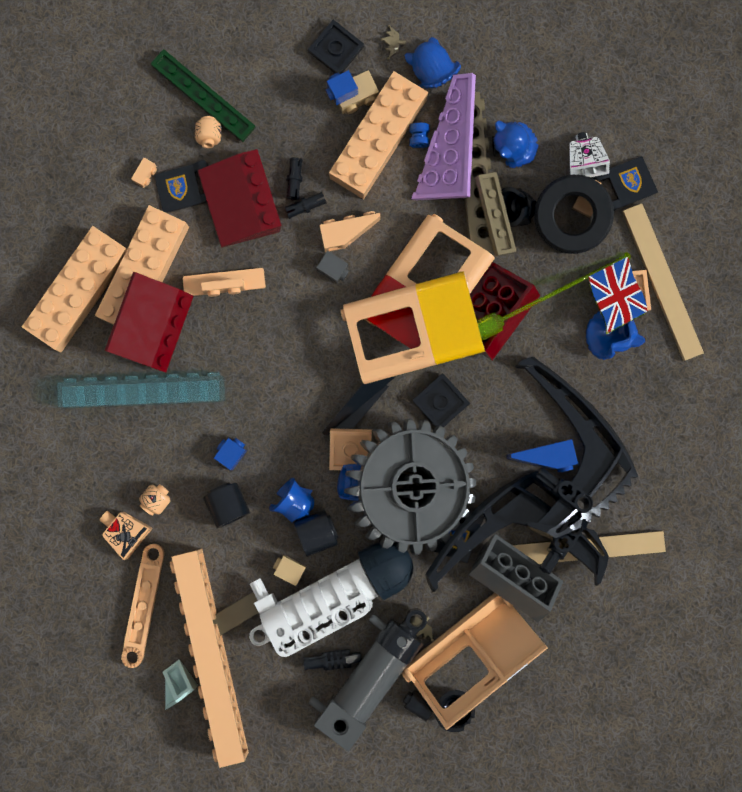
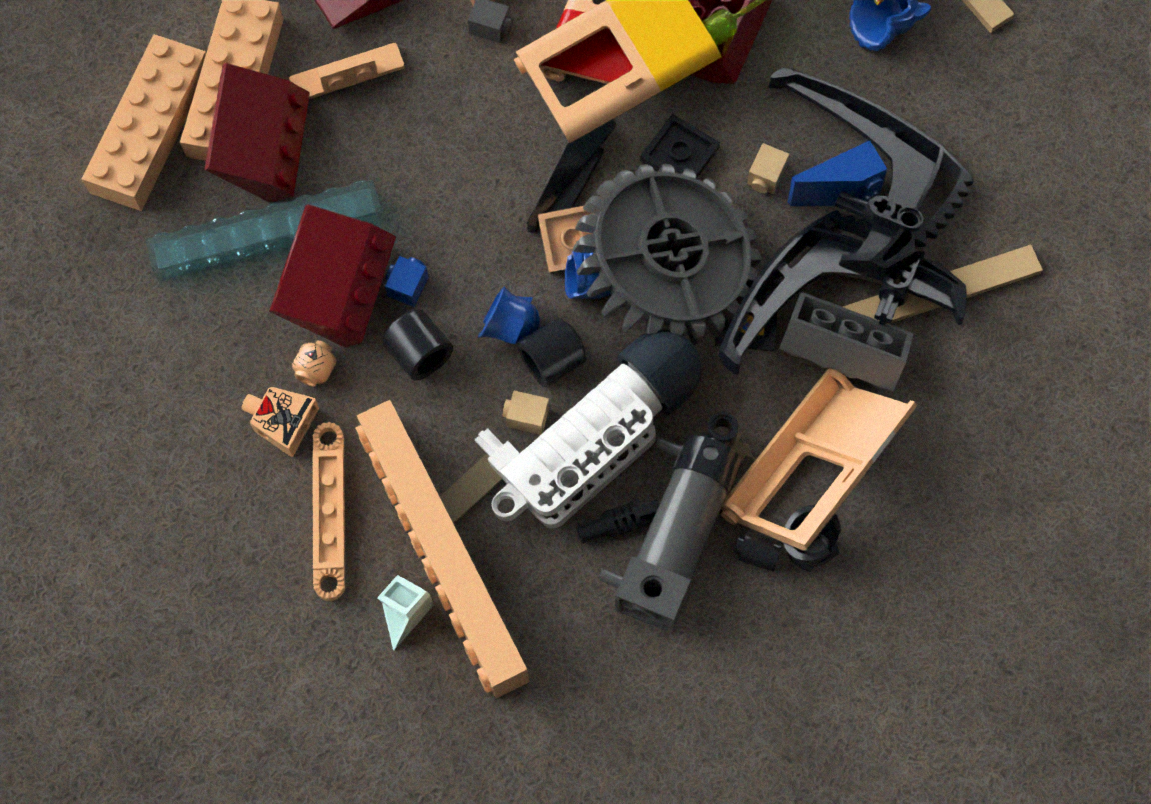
camera: 10 degrees left, 15 degrees down
none -> dark red slope [269,204,396,348]
none -> tan brick [747,143,789,194]

